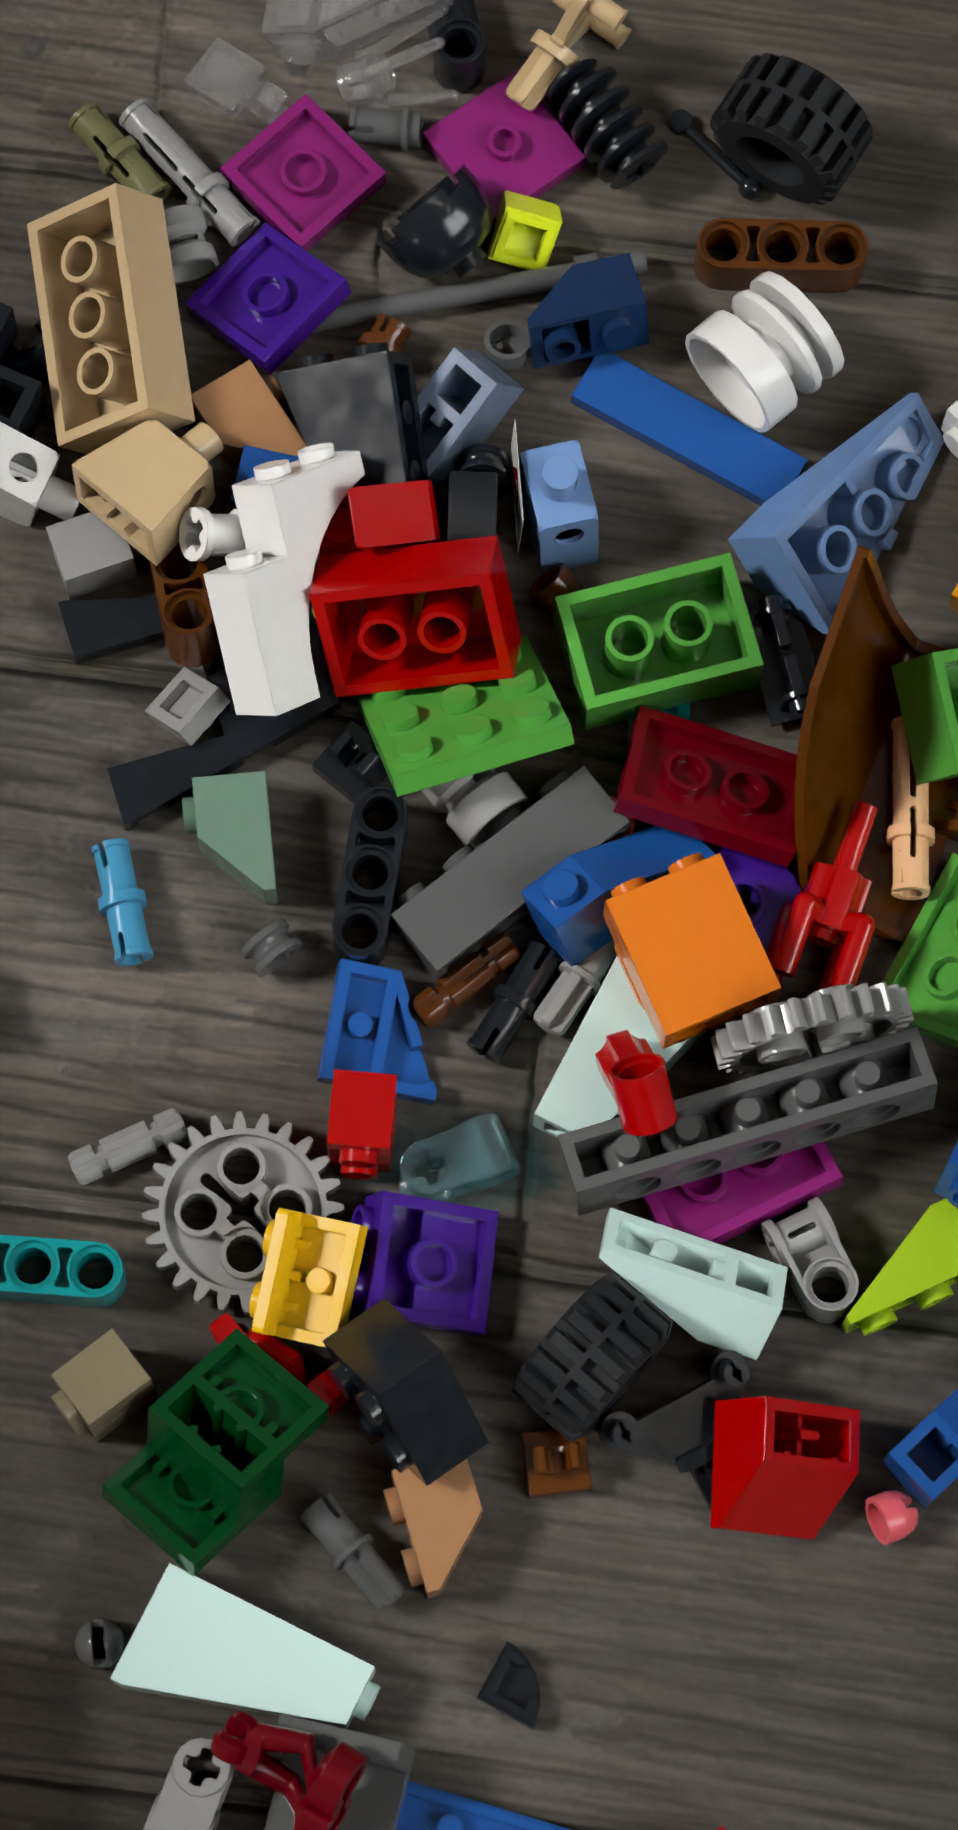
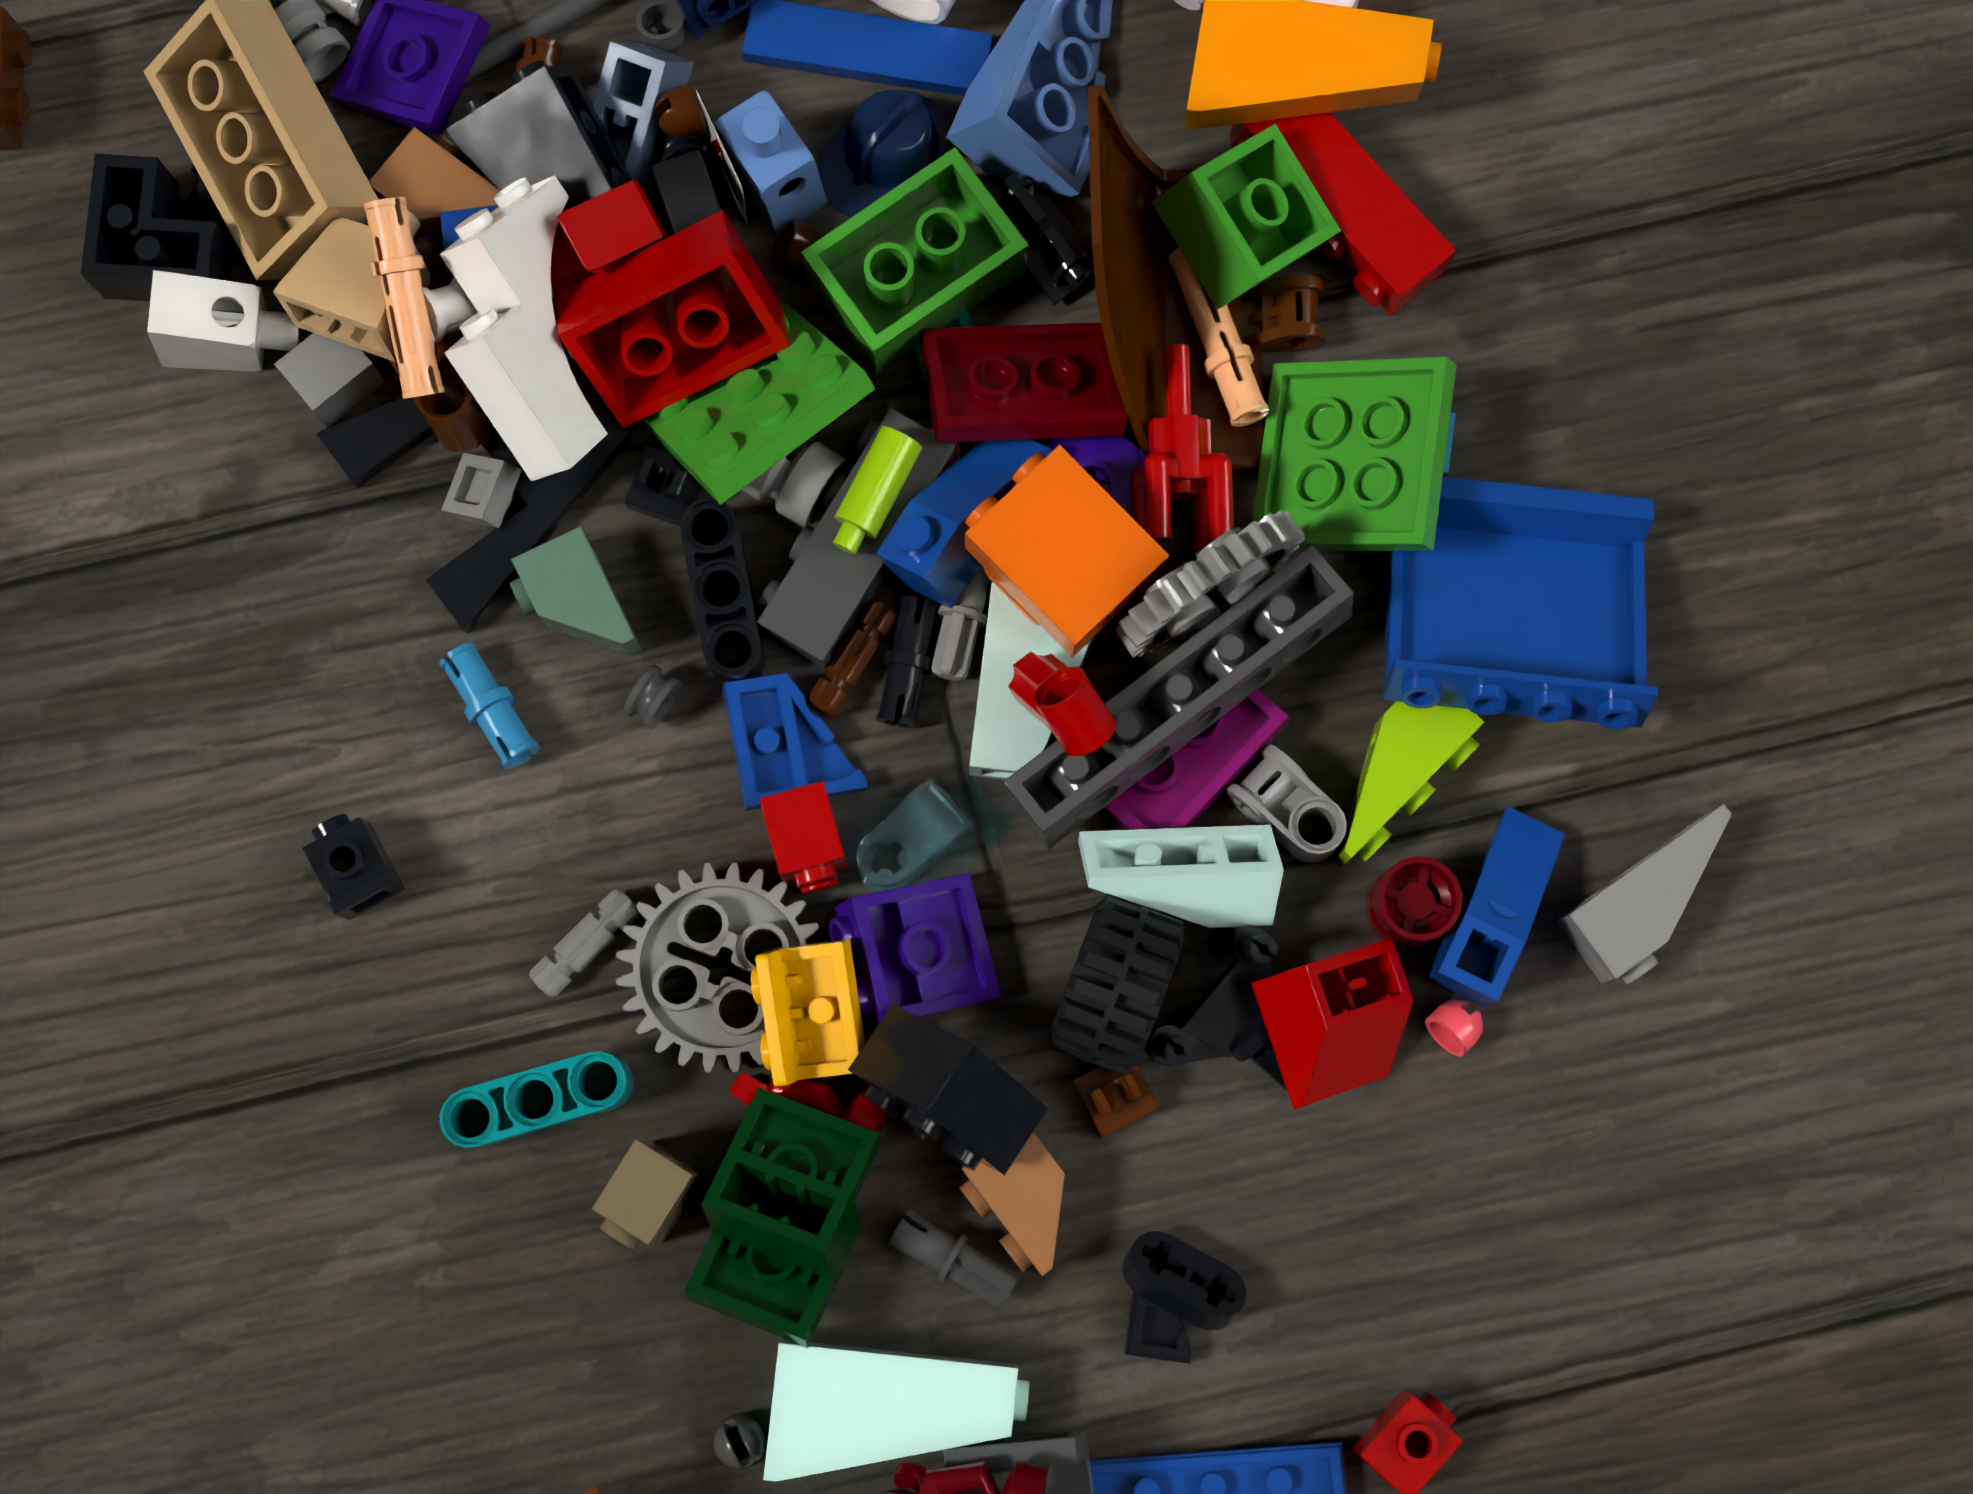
camera: 20 degrees left, 5 degrees up
none -> light nougat pin [363,197,445,399]
none -> reddish brown hinge [654,82,705,138]
none -> dark blue piece [819,90,948,218]
none -> lime cylinder [832,426,923,555]
none -> black beam [1122,1231,1247,1331]
none -> dark red wheel [1365,856,1463,949]

